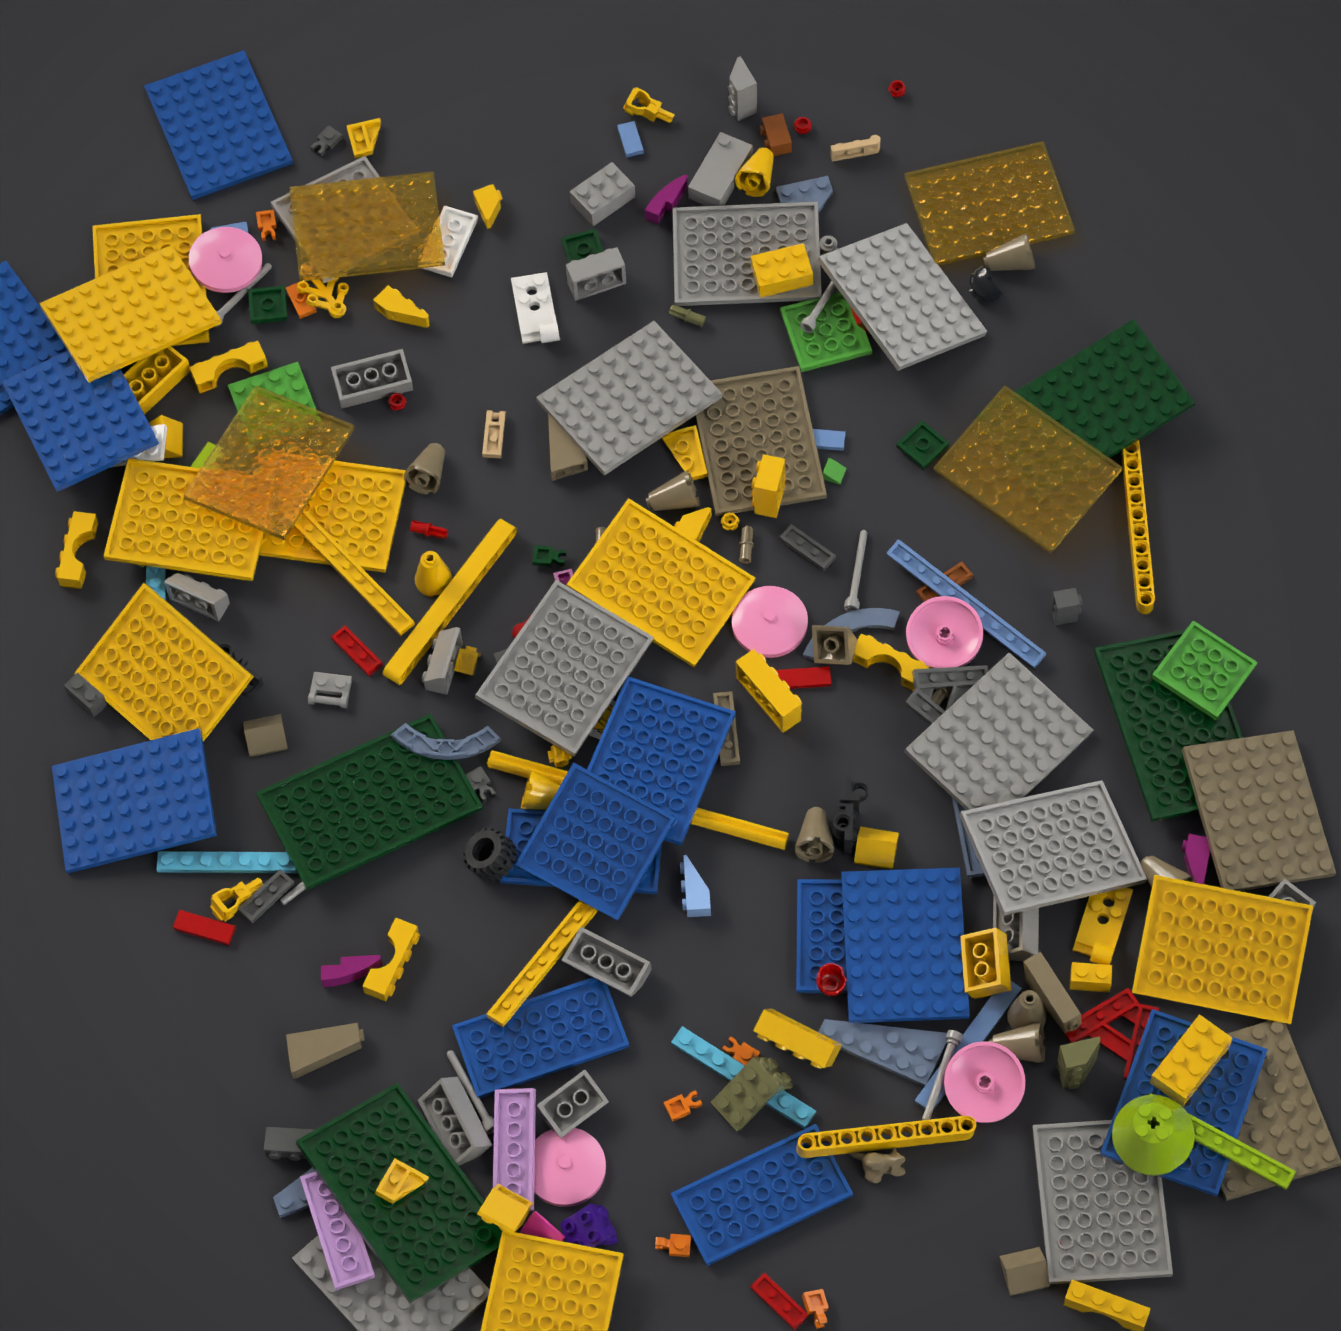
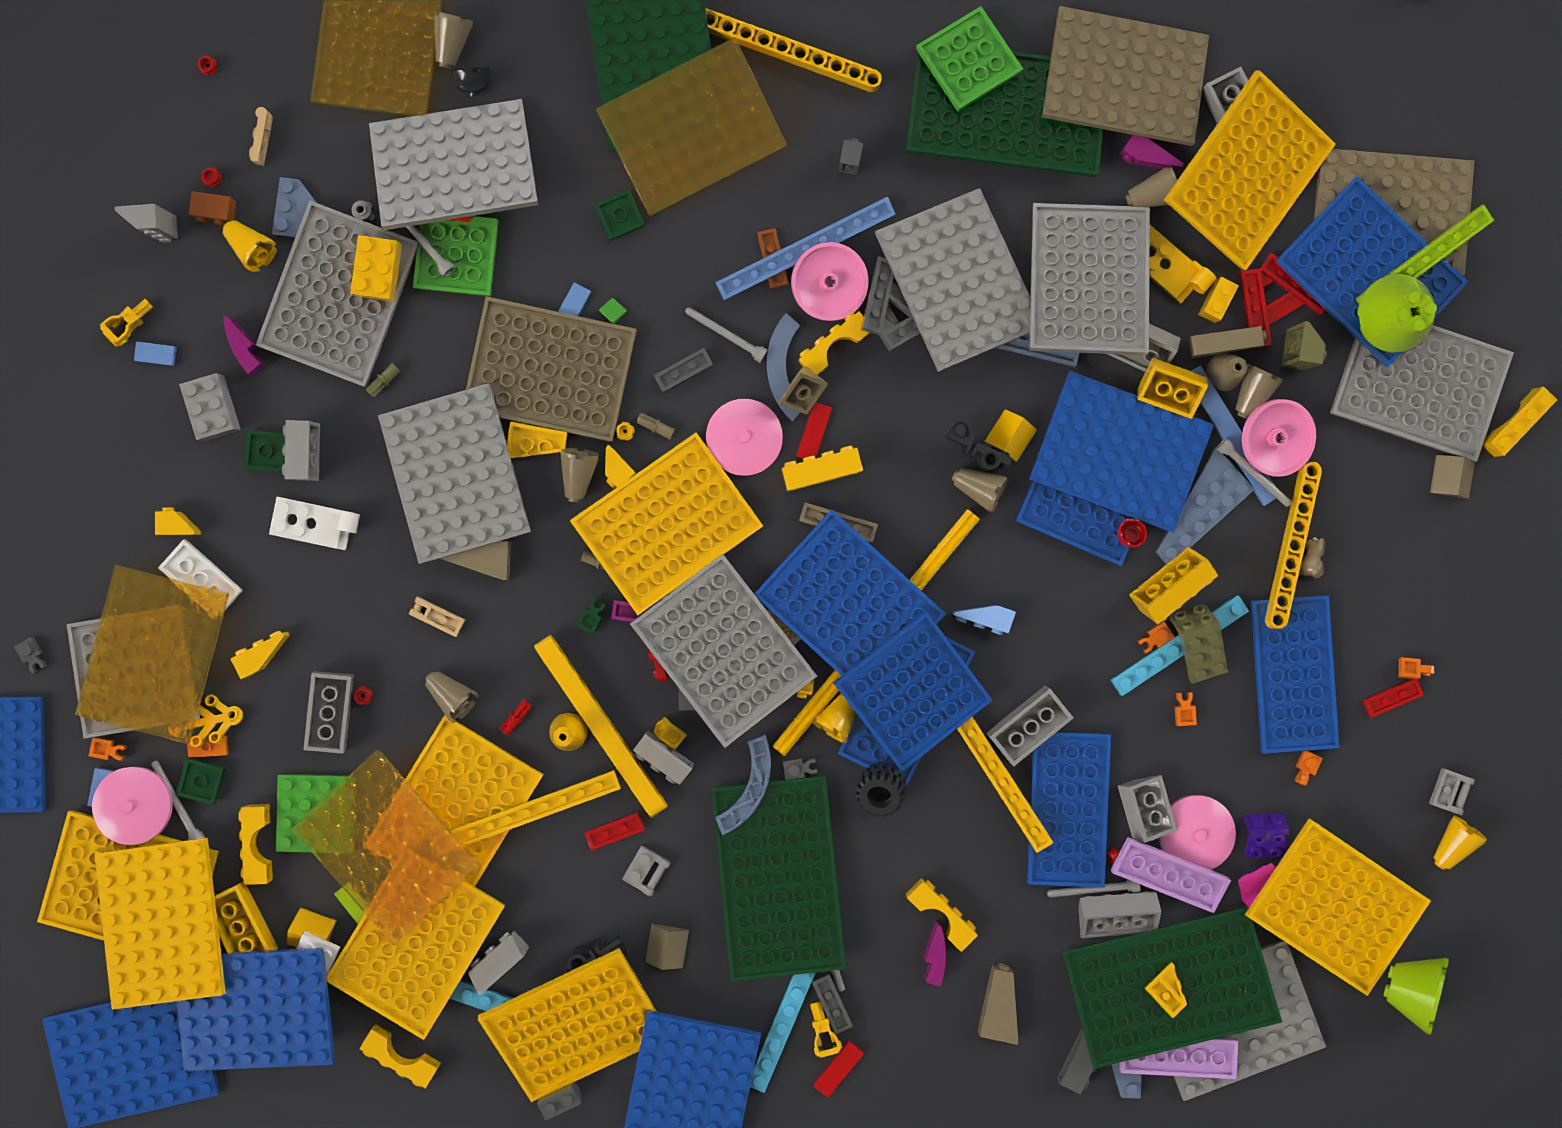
camera: 75 degrees left, 25 degrees up
yellow wing [347,118,381,159] -> none
yellow slope [477,1184,533,1234] -> none
light grey brick [688,132,753,206] -> none
yellow brick [751,454,785,518] -> none
yellow brick [1150,1014,1233,1106] -> none

